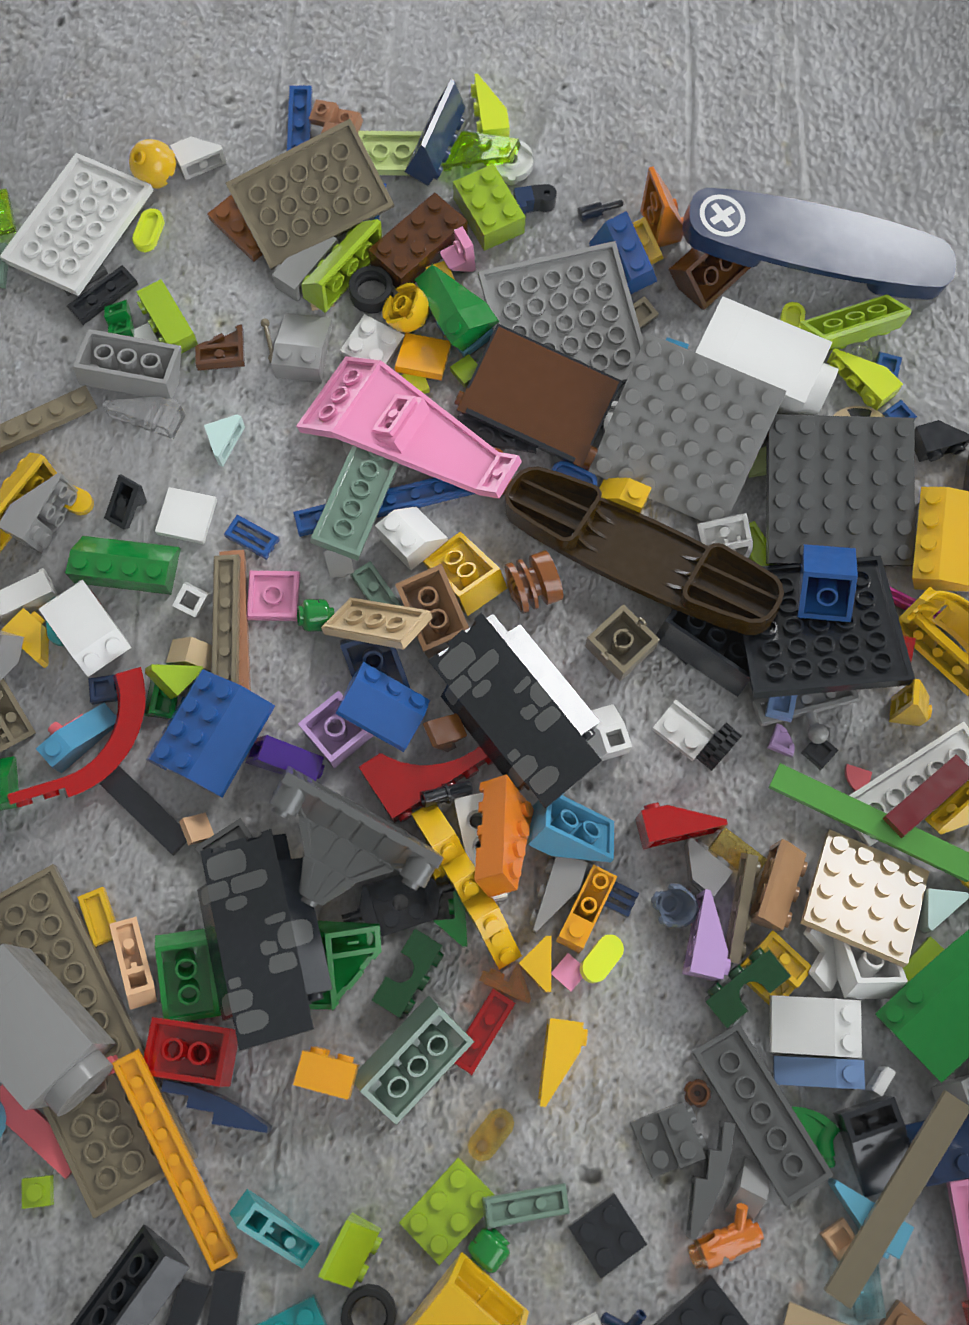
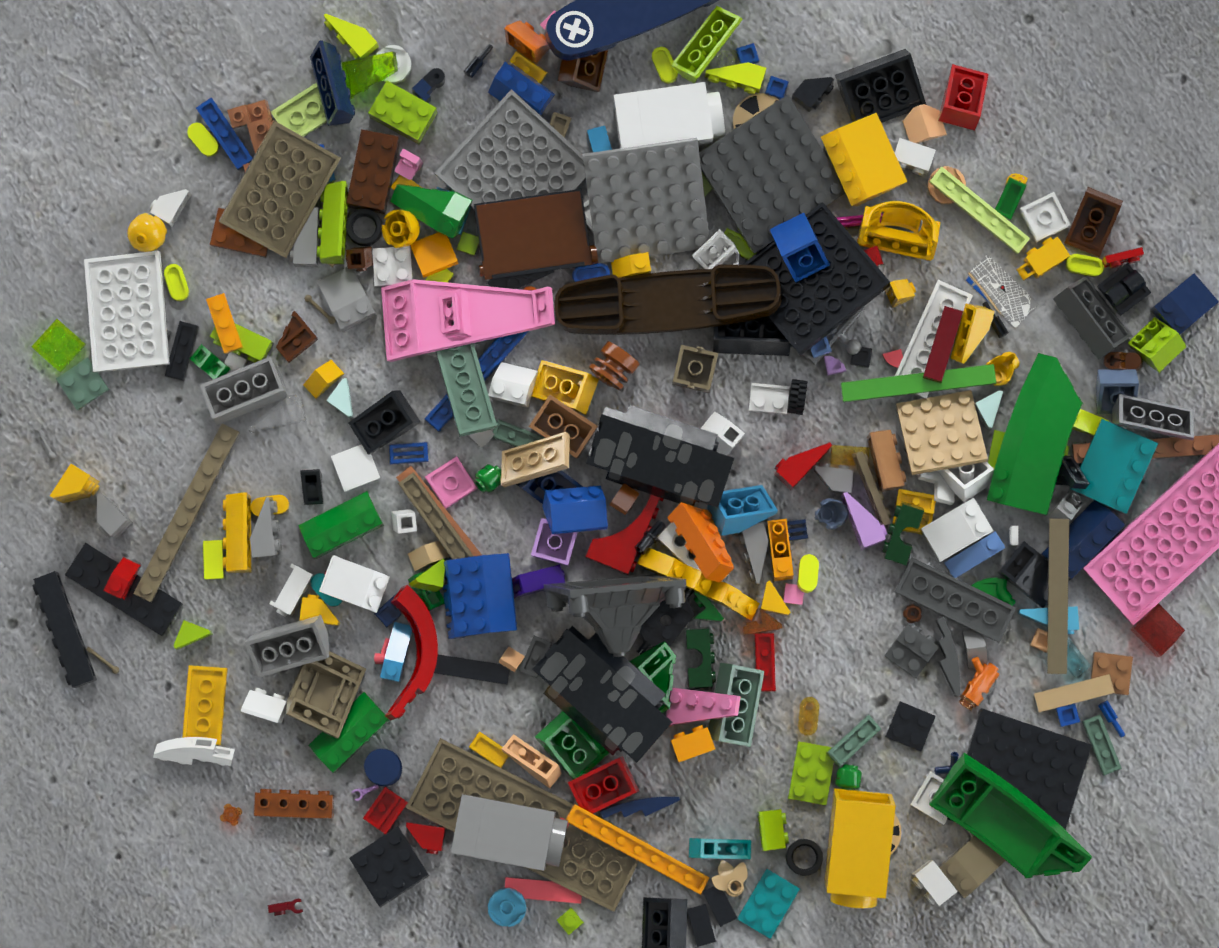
camera: 30 degrees left, 10 degrees up
yellow slope [537,1018,588,1107] -> none
none -> neon yellow tile [187,122,219,157]
none -> light orange plate [206,293,243,354]
none -> yellow slope [303,360,344,399]
none -> reddish brown brick [346,247,373,272]
none -> black slope [348,390,420,455]
none -> bright pink wing [666,688,741,726]
none -> tan plate [711,860,748,897]

